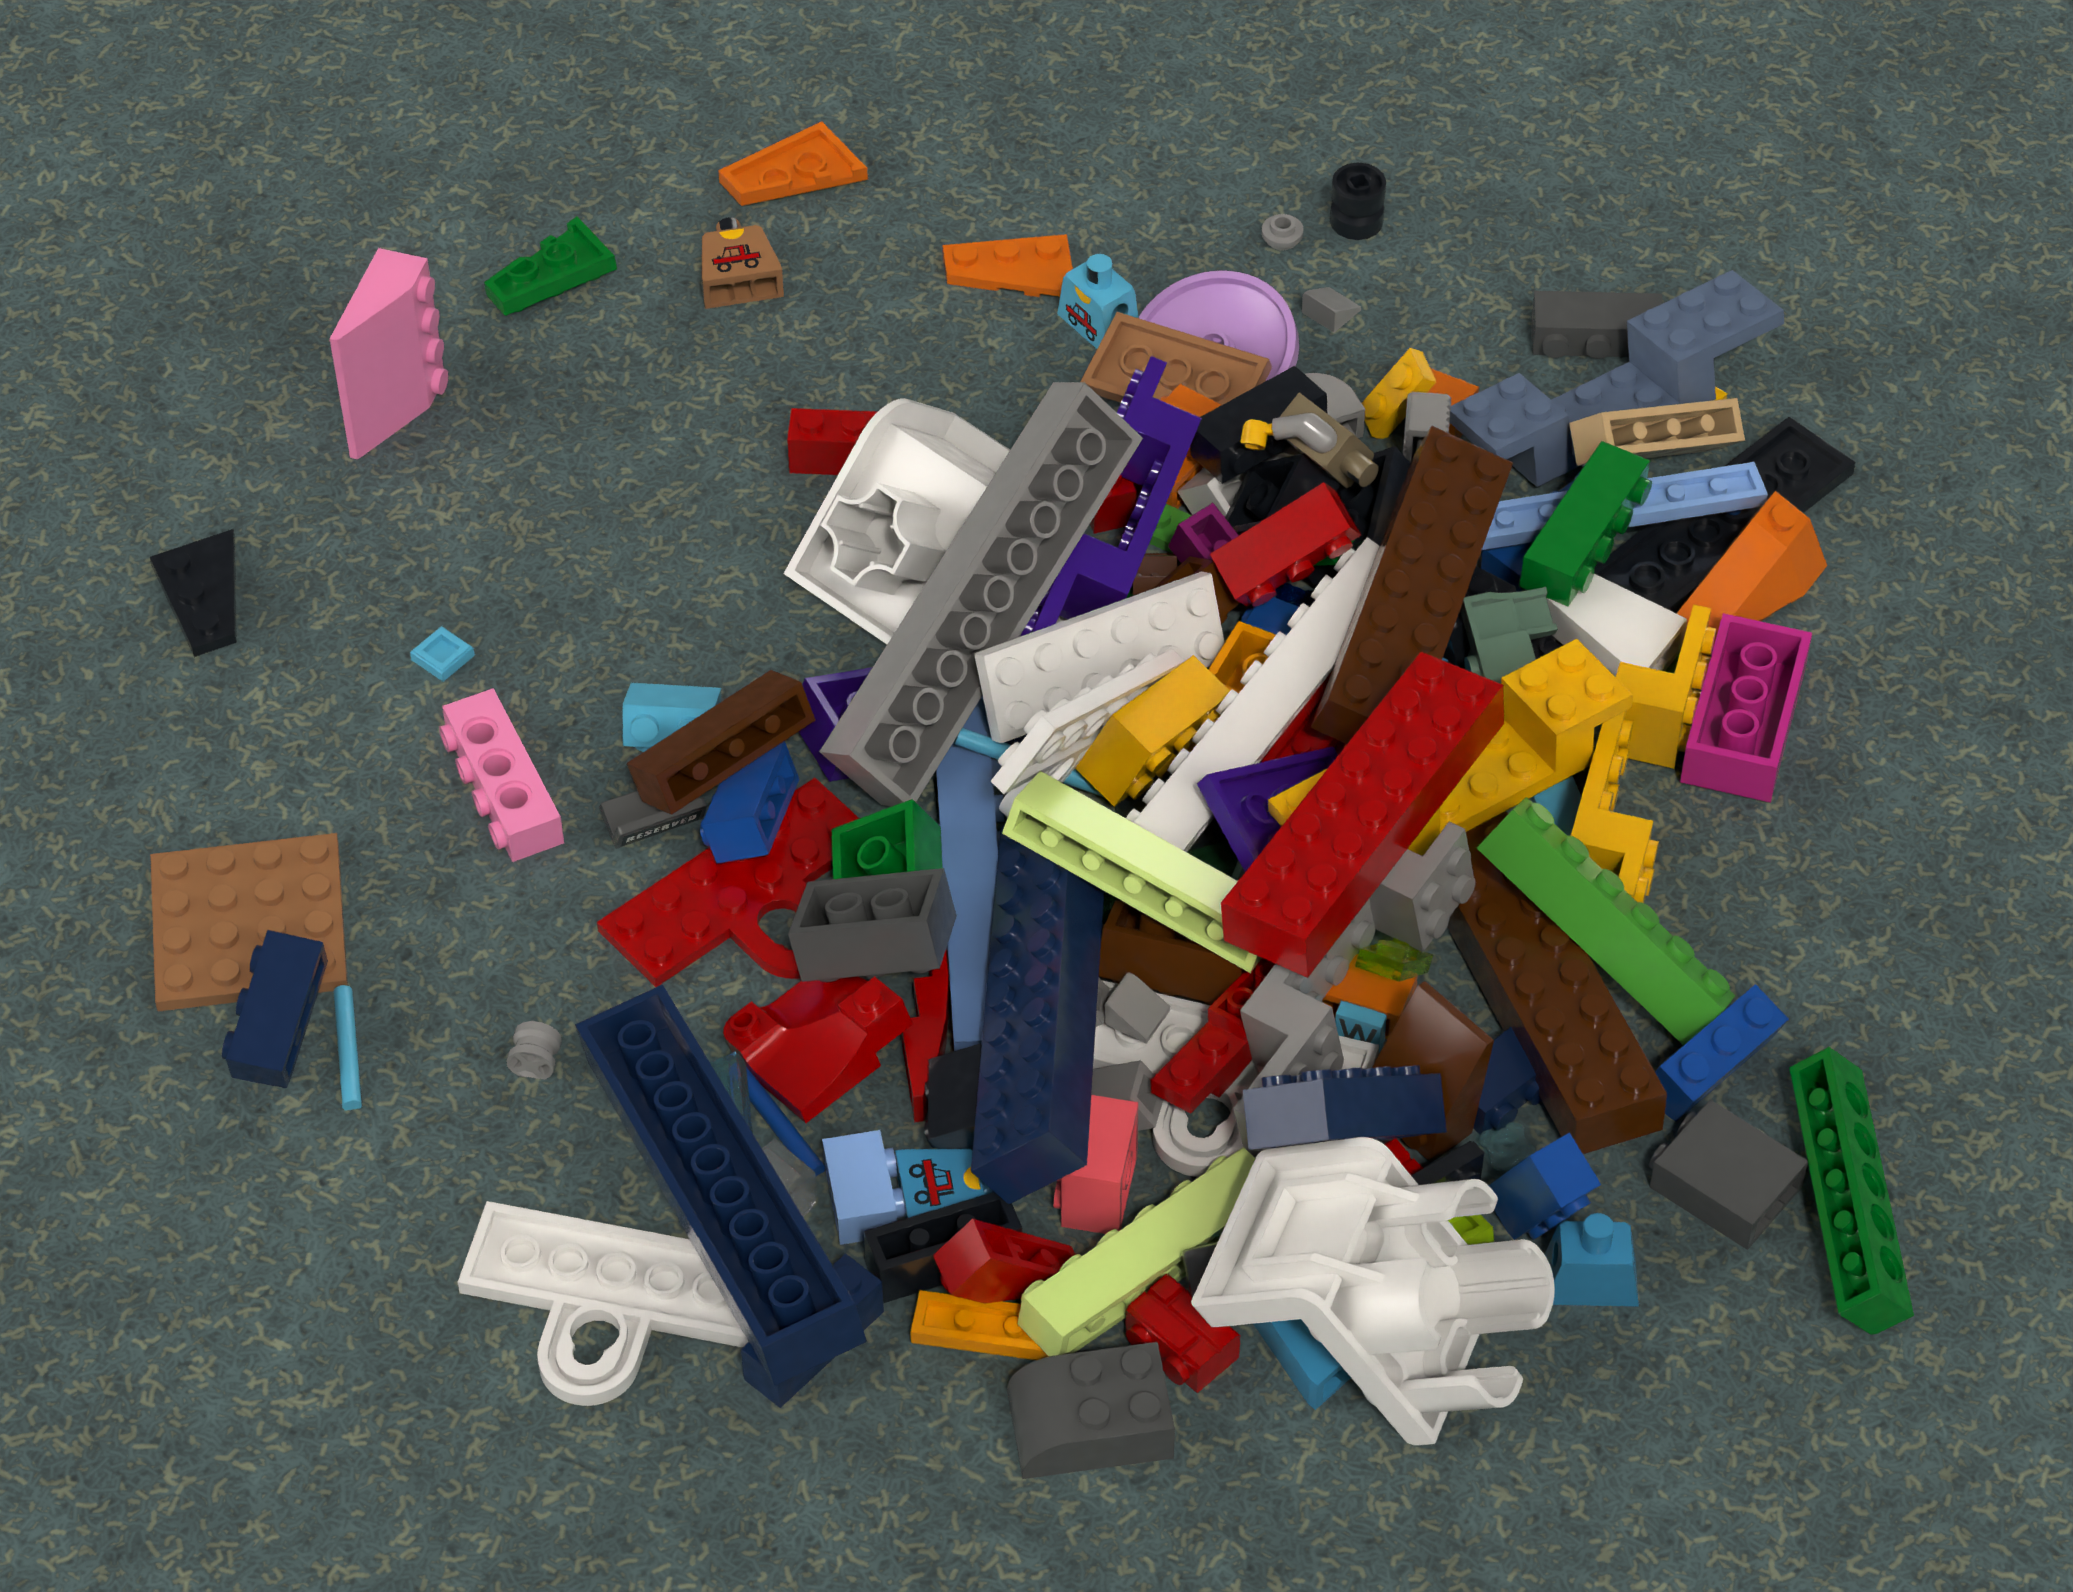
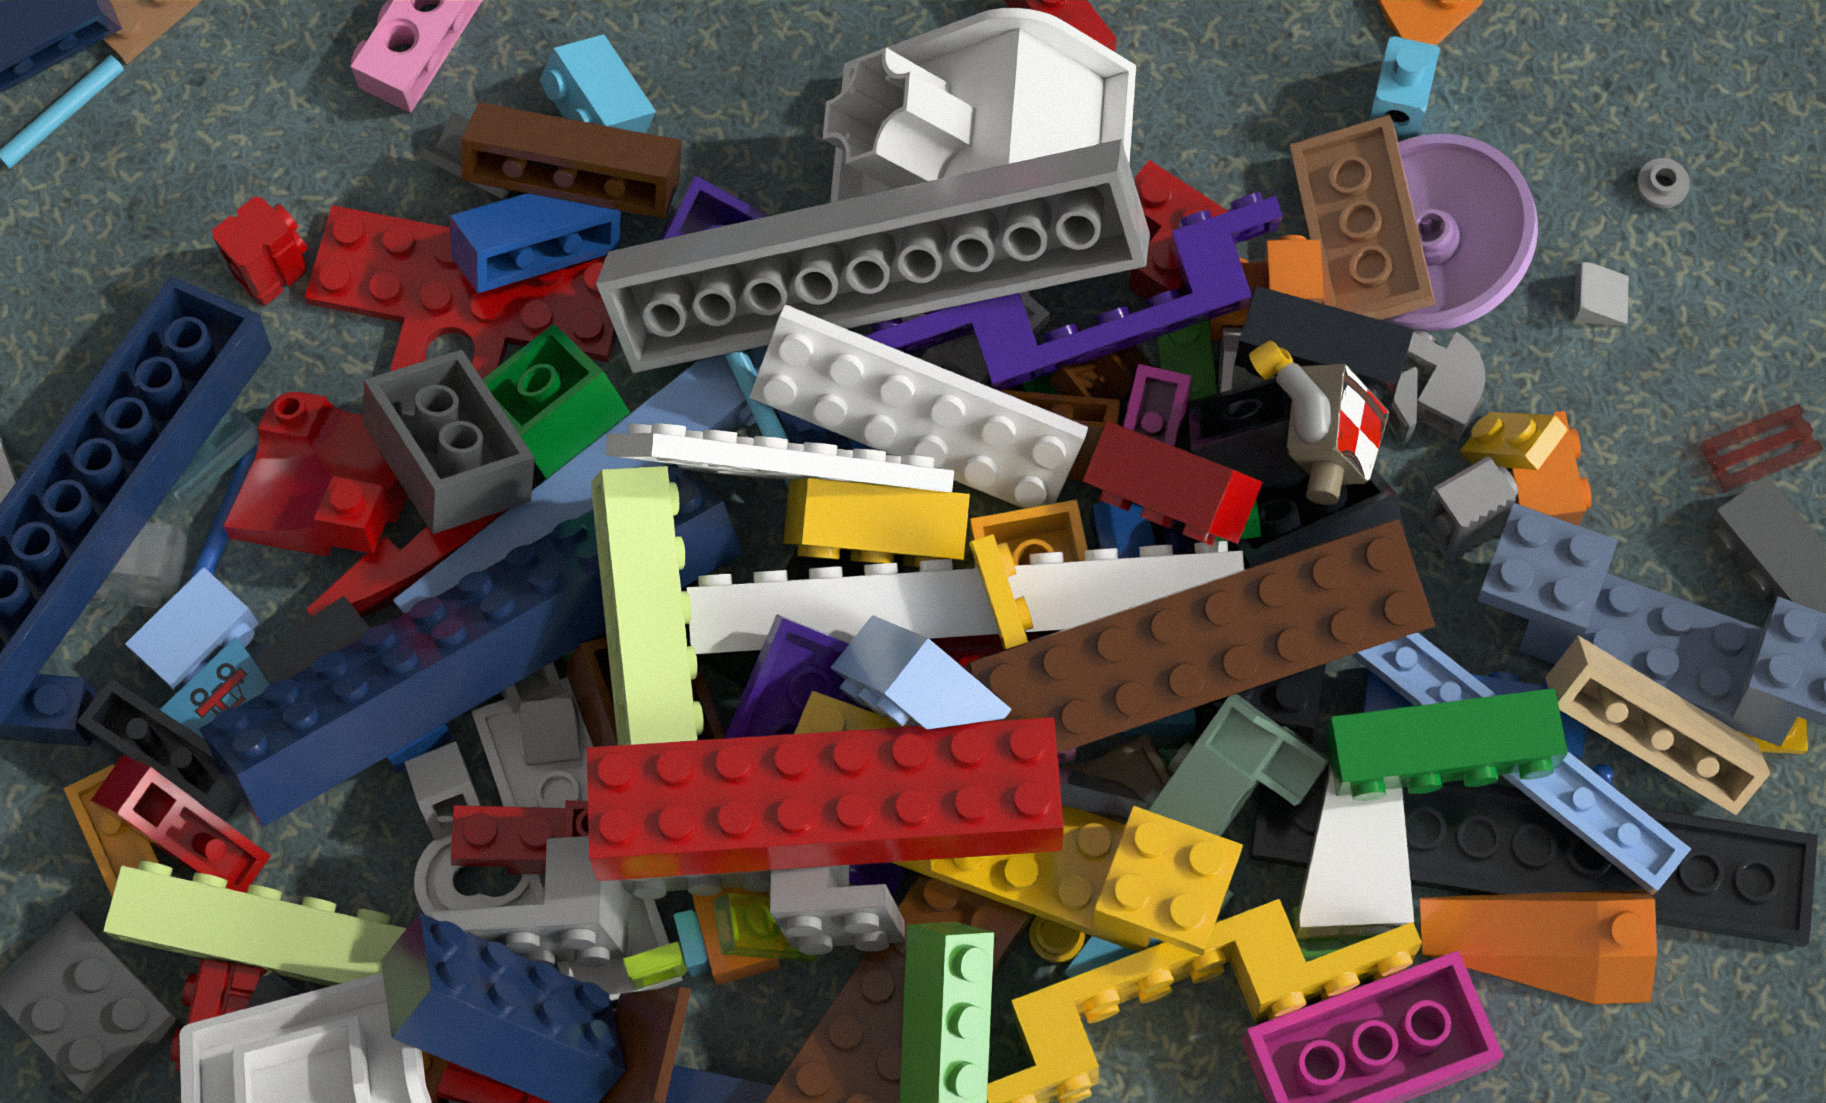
camera: 55 degrees right, 20 degrees up
light grey wheel [506,1021,562,1080] -> none
coral brick [1053,1095,1139,1234] -> none
black wheel [1330,162,1386,240] -> none
none -> red brick [212,196,308,306]
none -> lime tile [623,942,688,990]
none -> light blue slope [831,615,1012,729]
none -> yellow plate [969,534,1034,649]
none -> clear red tile [1700,404,1823,493]

